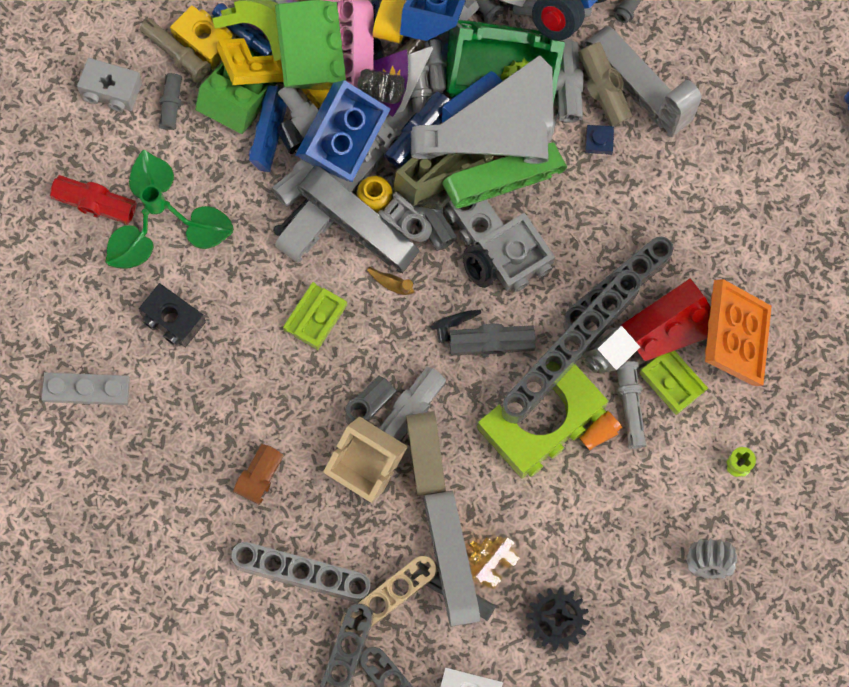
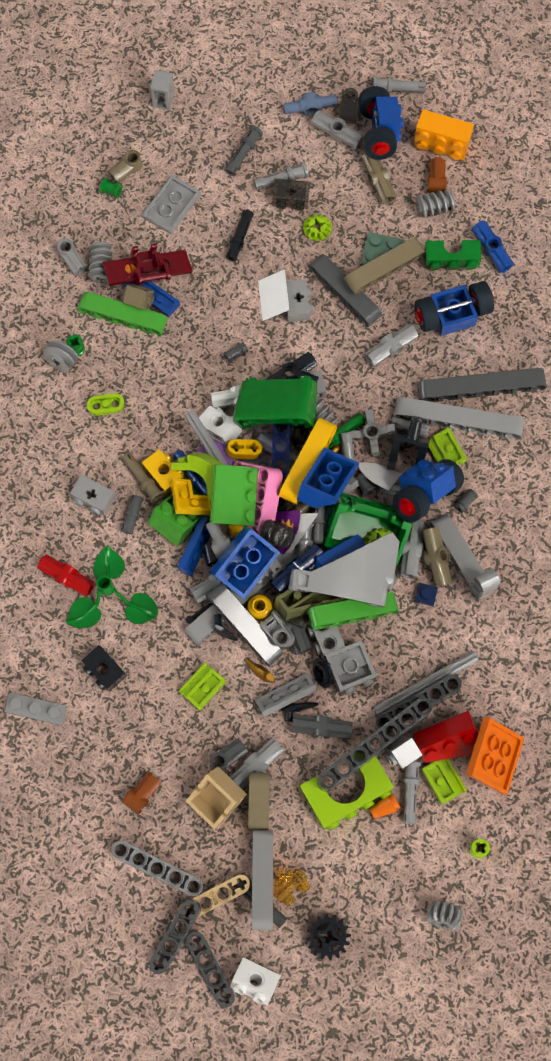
camera: 15 degrees right, 0 degrees up
none -> black bar [213,614,238,641]
none -> light grey plate [255,673,317,717]
none -> light grey axle [374,651,478,716]

